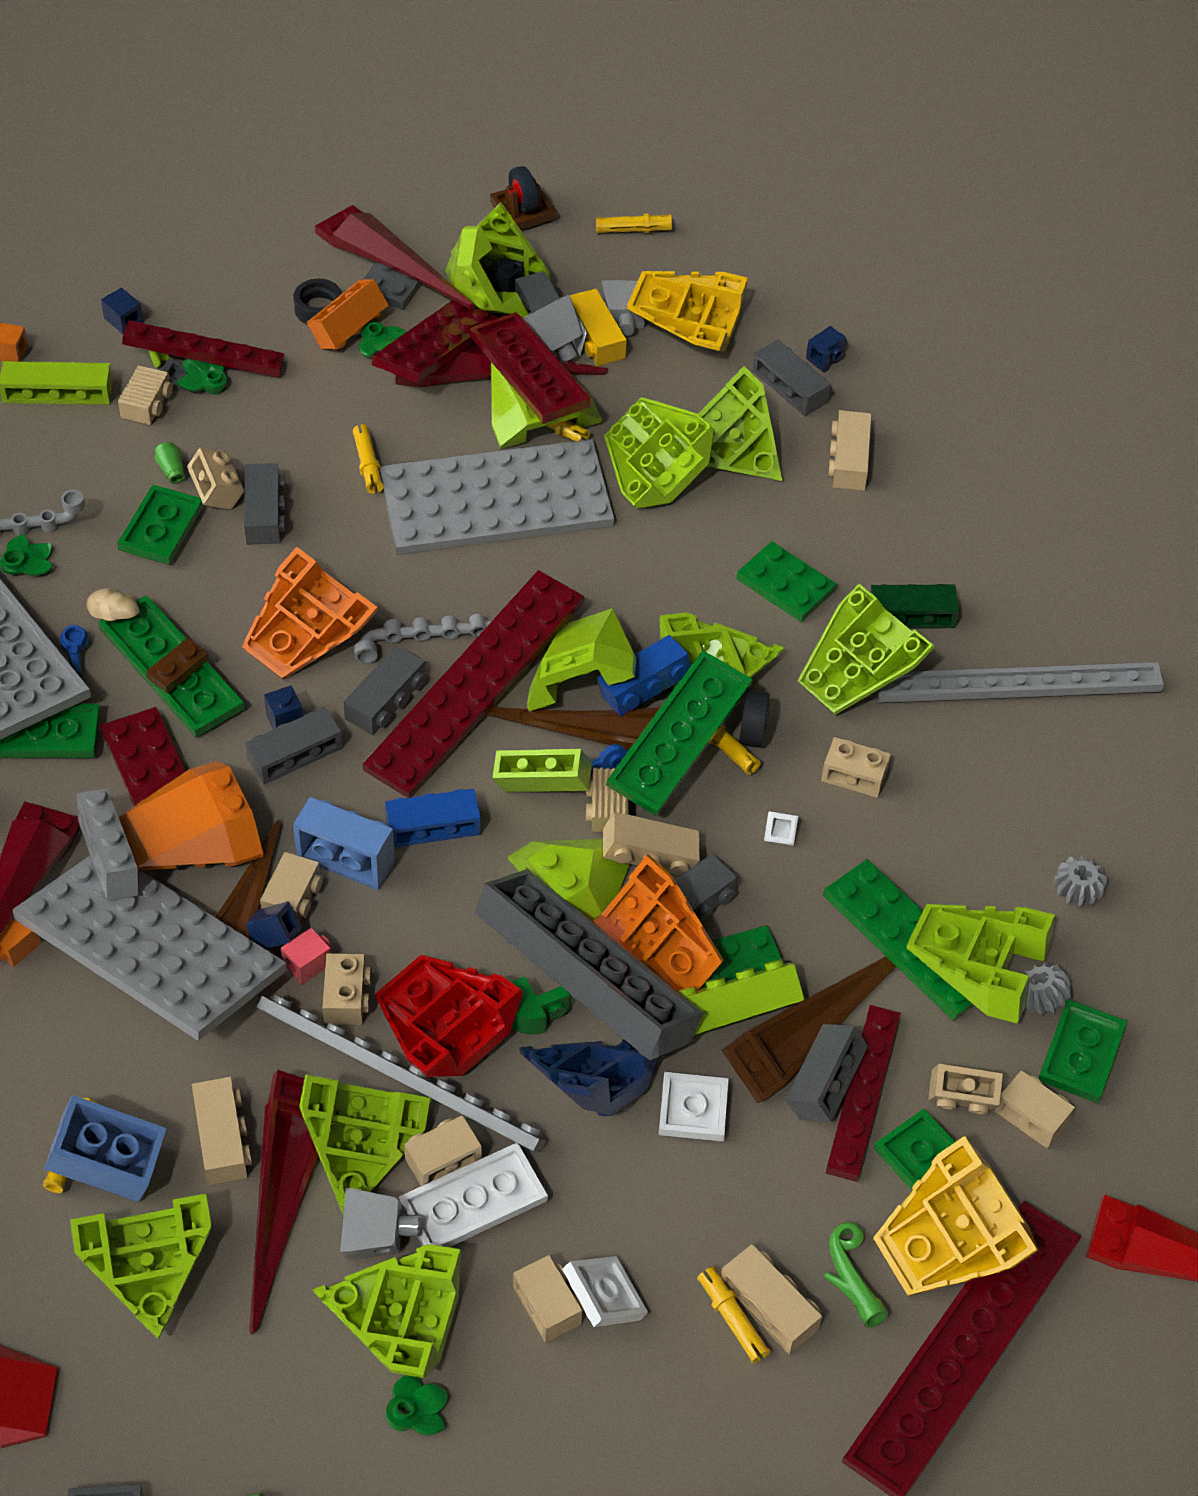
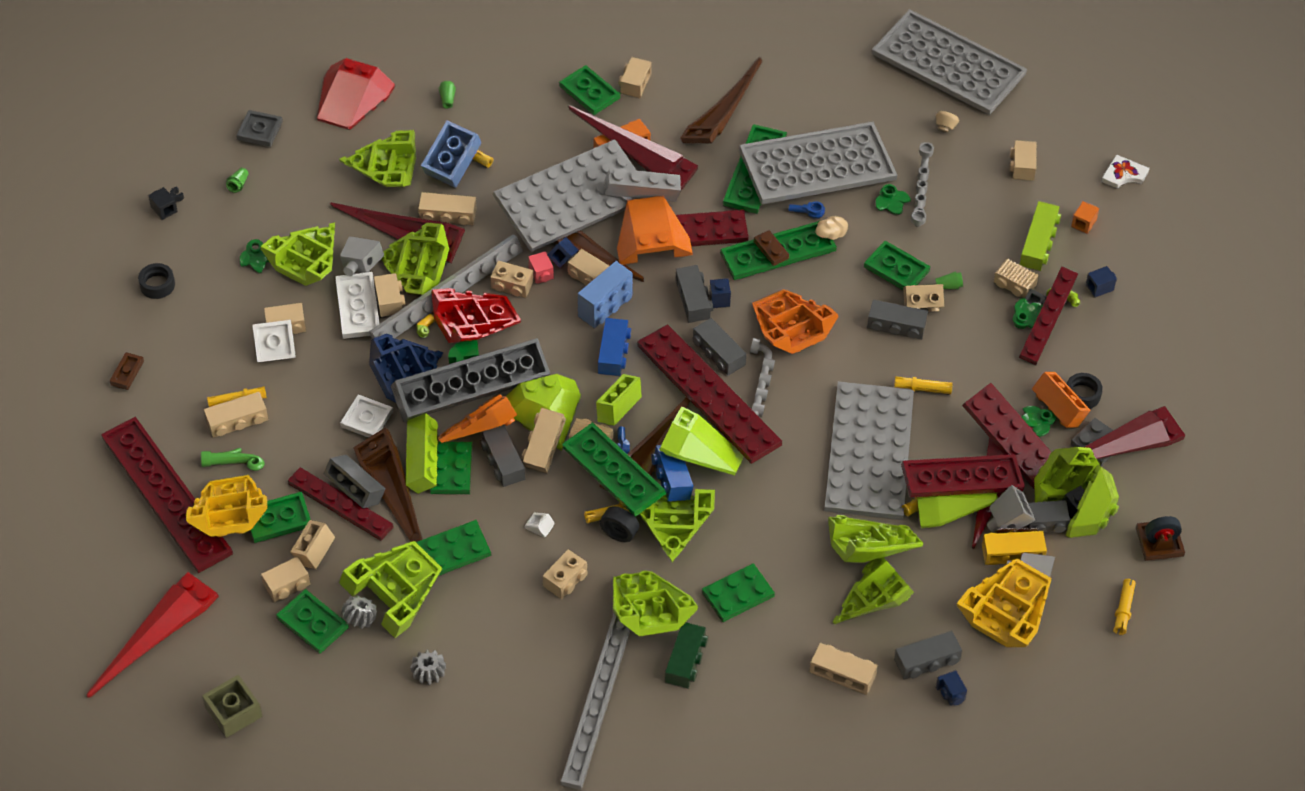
camera: 110 degrees right, 0 degrees up
none -> arm [417,314,435,338]

